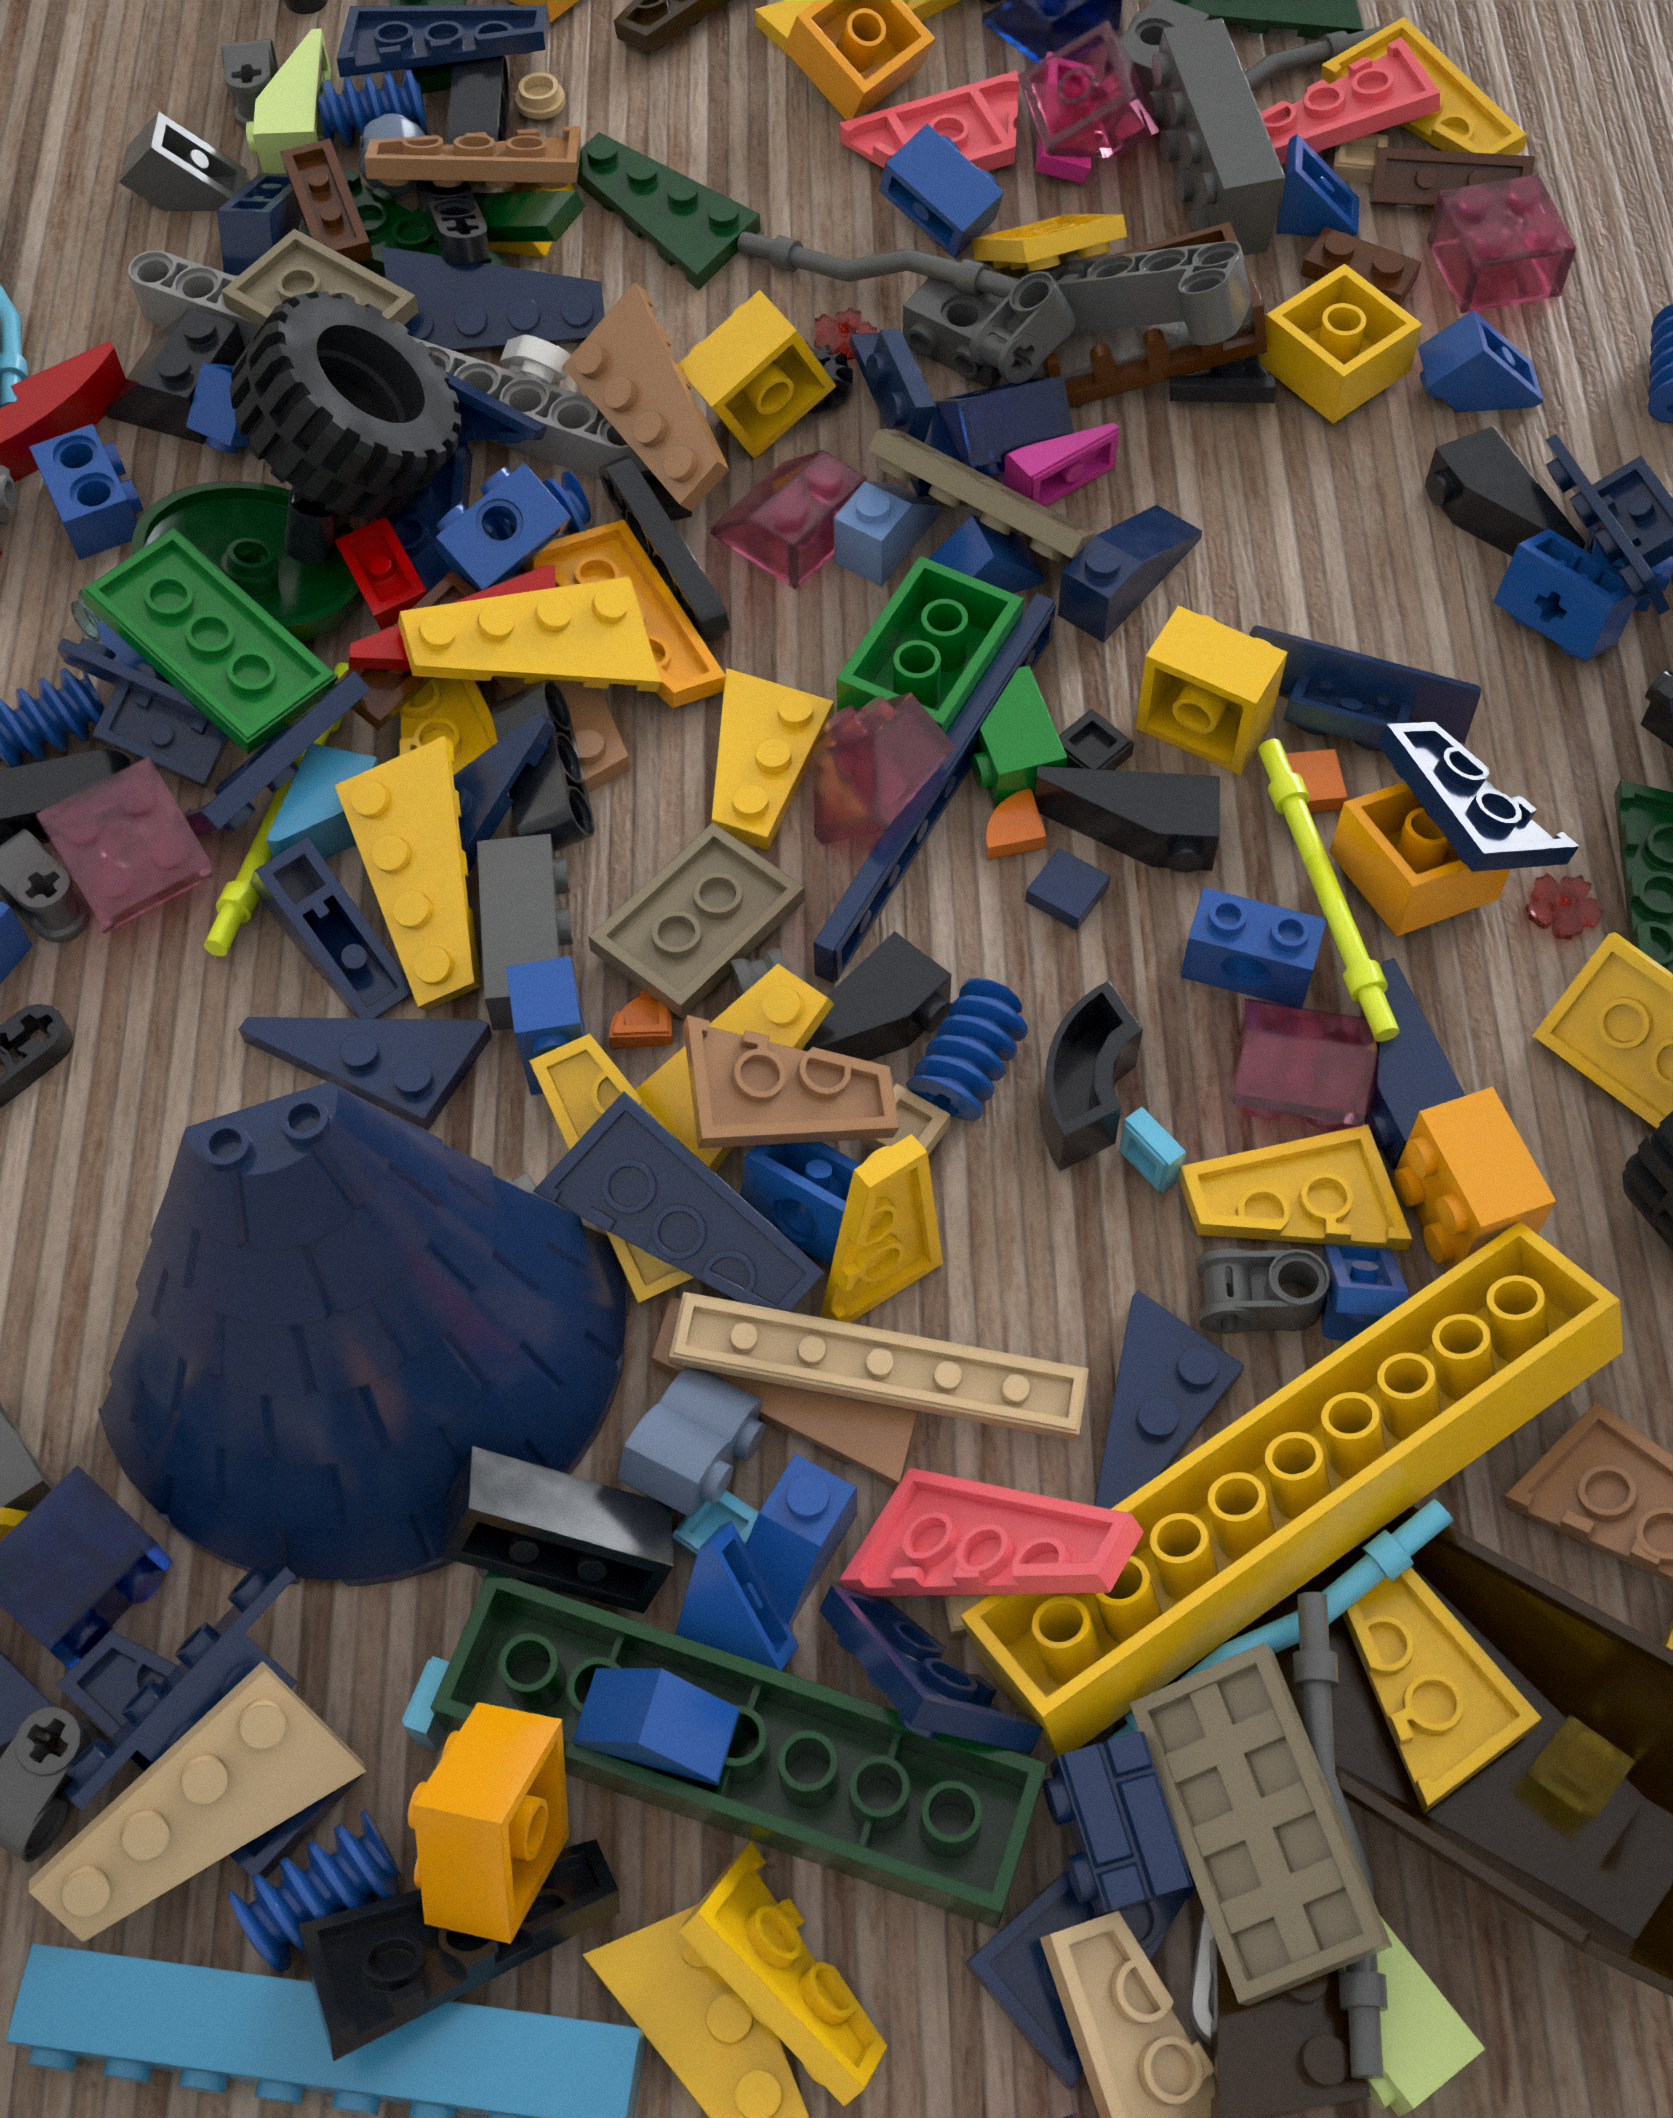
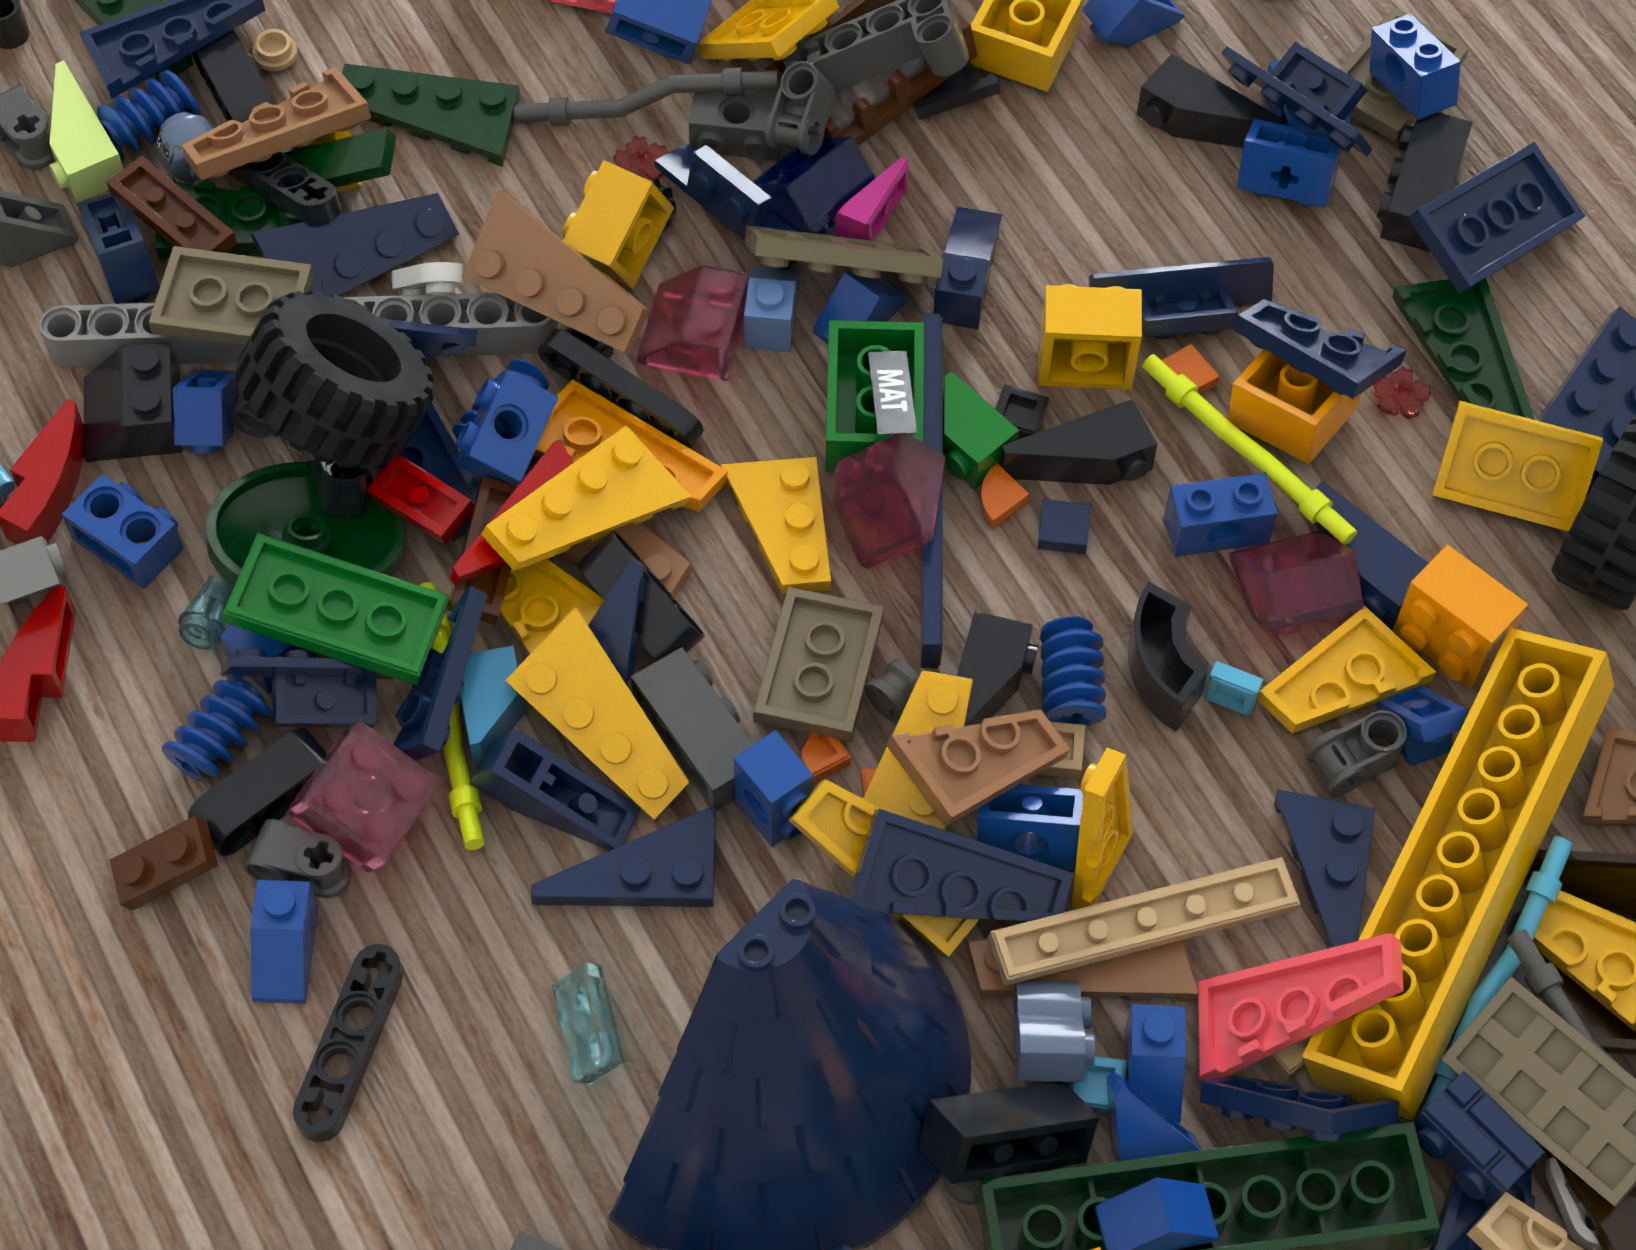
camera: 30 degrees left, 0 degrees up
none -> sticker [868,351,917,434]

